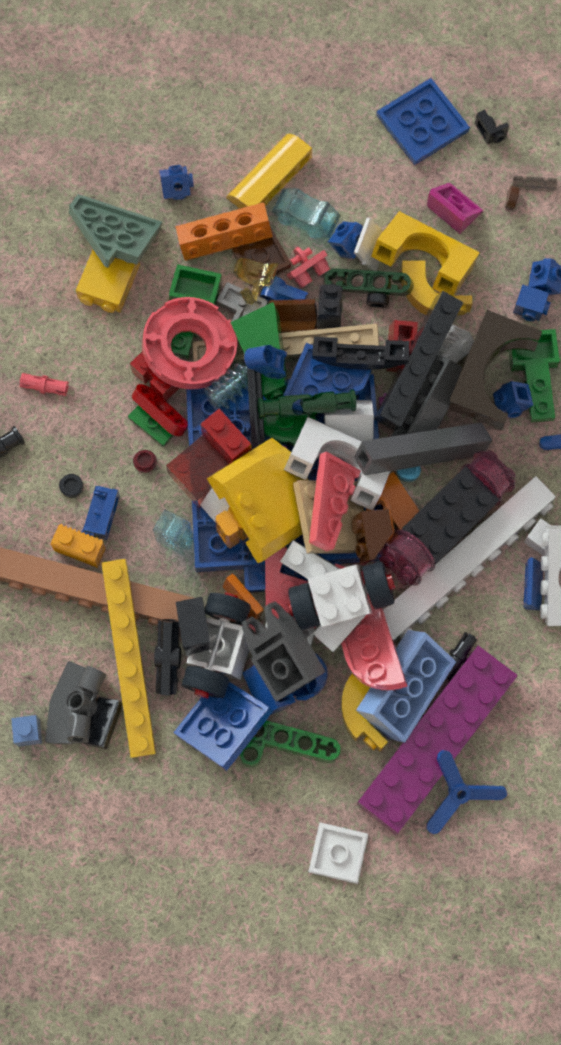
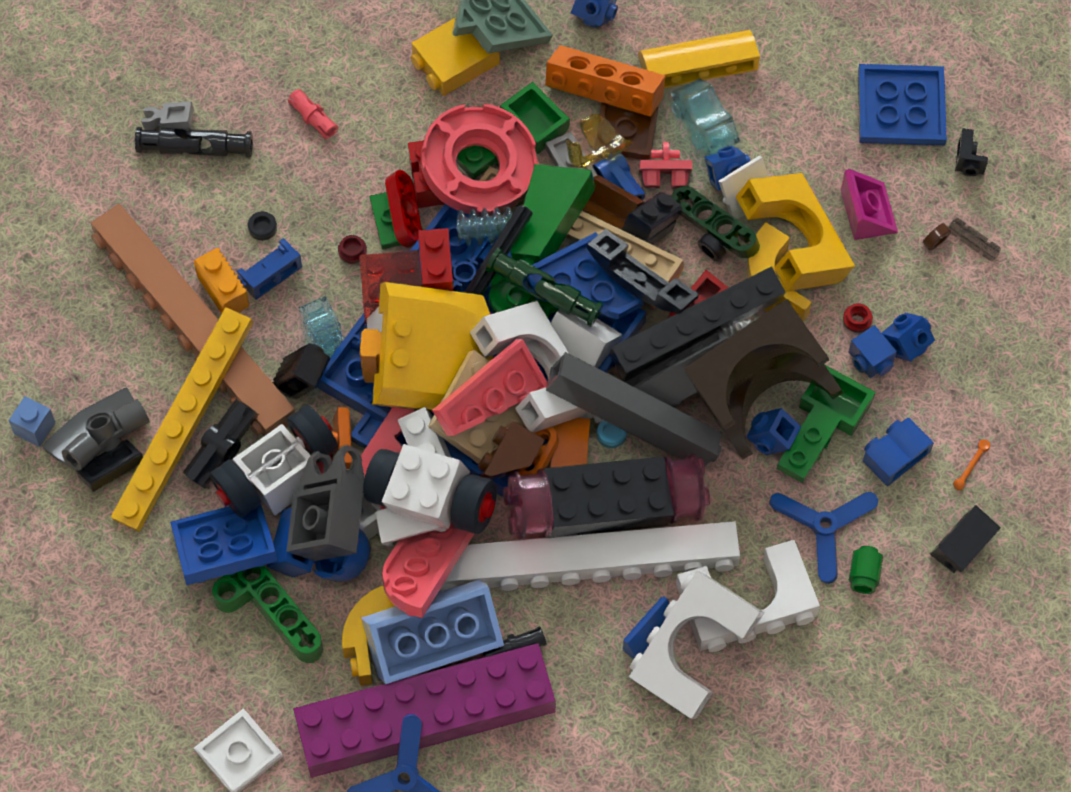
camera: 35 degrees right, 10 degrees down
black hinge [176,597,211,656] -> none
blue piece [244,345,287,379] -> none
none -> black brick [272,343,330,399]
none -> red plate [843,303,873,332]

